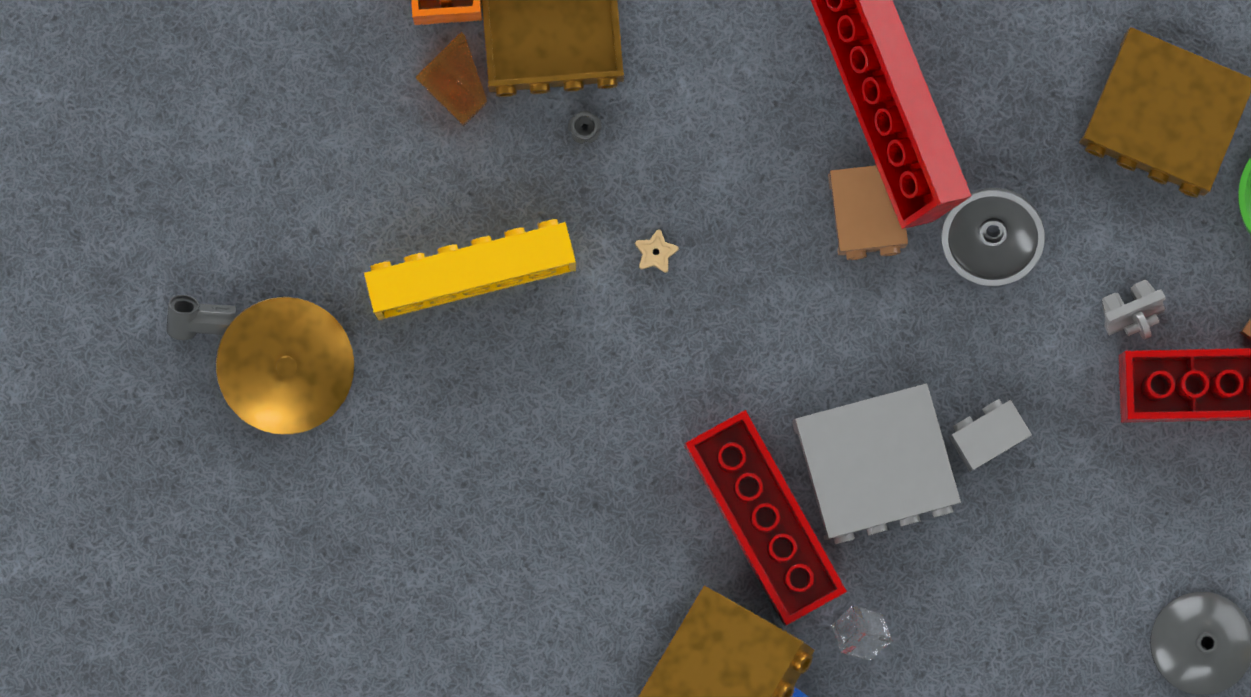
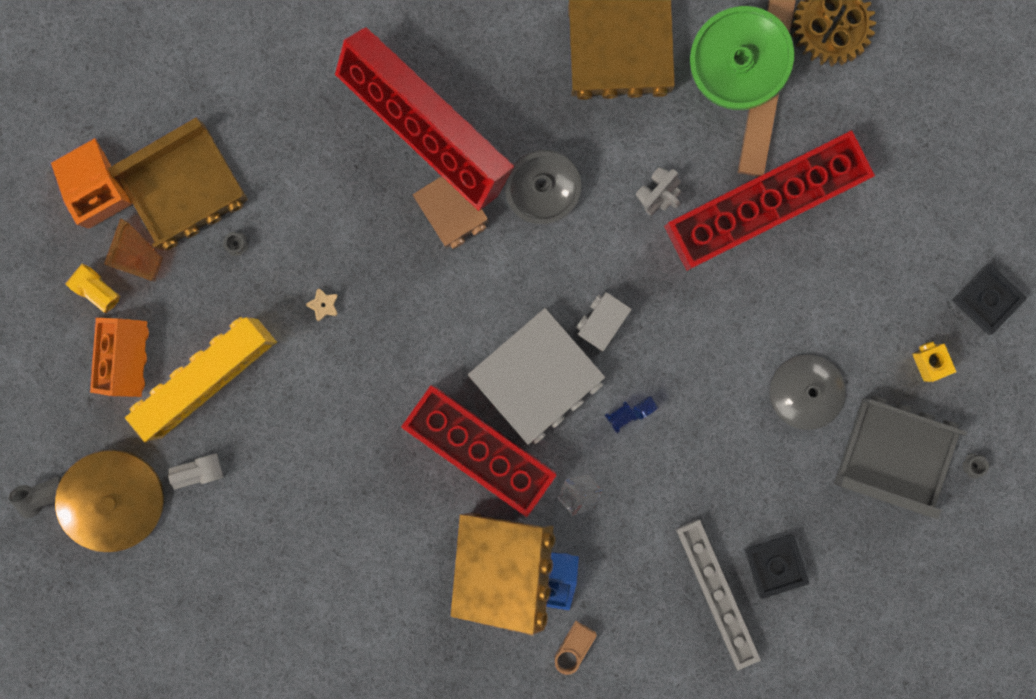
camera: 20 degrees left, 5 degrees up
none -> yellow piece [65,263,121,313]
none -> orange slope [90,318,149,397]
none -> light grey piece [168,453,224,489]
none -> clear blue connector [605,396,659,433]

